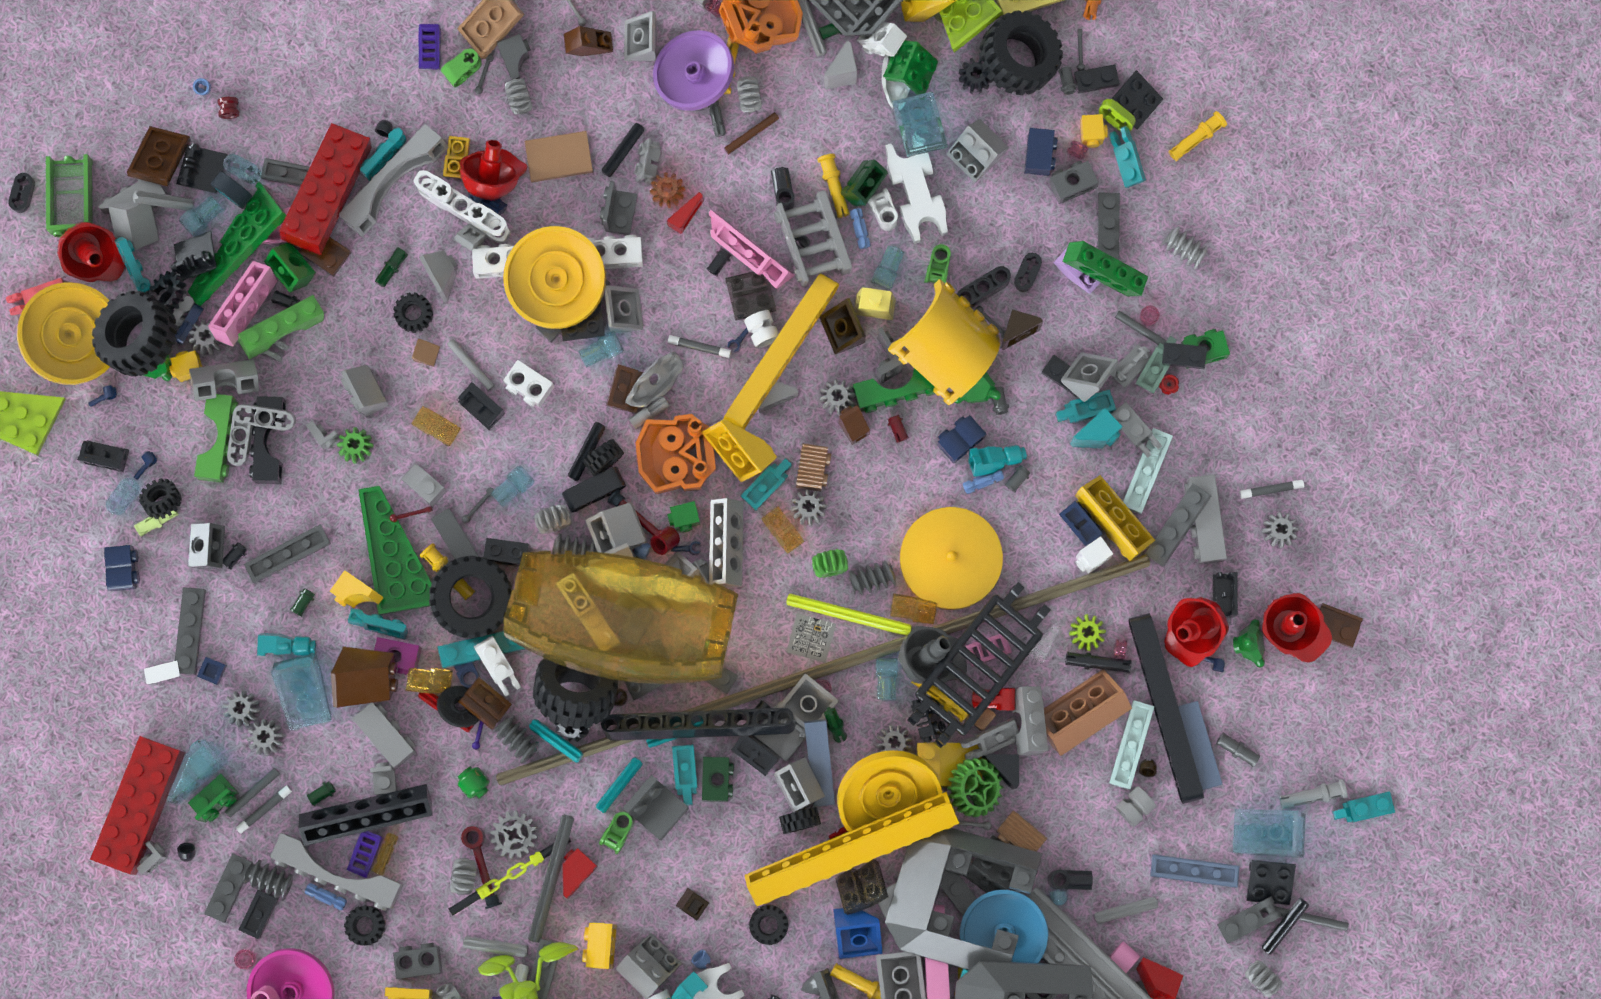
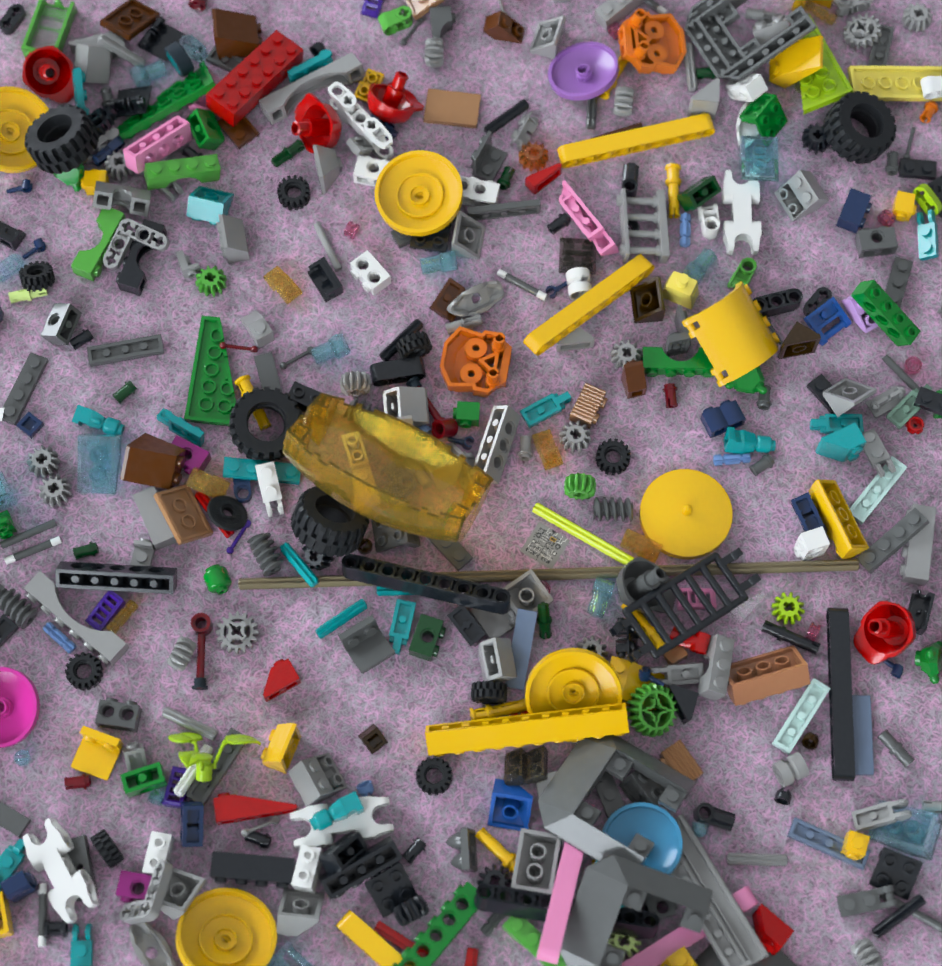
camera: 15 degrees right, 10 degrees down
yellow arch [330,570,383,608] -> none
medium nougat slope [412,338,440,367] -> none
piece [448,838,571,916] -> none
reddish brown plate [459,677,512,729] -> none
dark grey axle [528,814,574,943] -> none
bright green piece [599,812,634,855] -> none
yellow slope [701,419,777,482] -> none
light grey hinge [957,820,992,830] -> none
none -> dark grey pin [100,87,113,107]
none -> medium nougat tile [153,484,213,545]
none -> slope [186,186,234,225]
none -> reddish brown slope [212,8,263,60]
none -> red piece [291,93,342,153]
none -> clear pink bush [344,221,359,239]
none -> dark grey tile [467,199,541,221]
none -> yellow pin [469,698,527,720]
none -> dark green pin [497,166,515,190]
none -> light grey pin [518,435,533,461]
none -> yellow beam [557,113,715,168]
none -> black tyre [595,438,631,475]
none -> dark blue hand [639,666,665,687]
none -> black hinge [774,788,791,805]
none -> blue plate [803,297,851,346]
none -> yellow brick [841,830,870,860]
none -> light grey hinge [851,799,912,833]

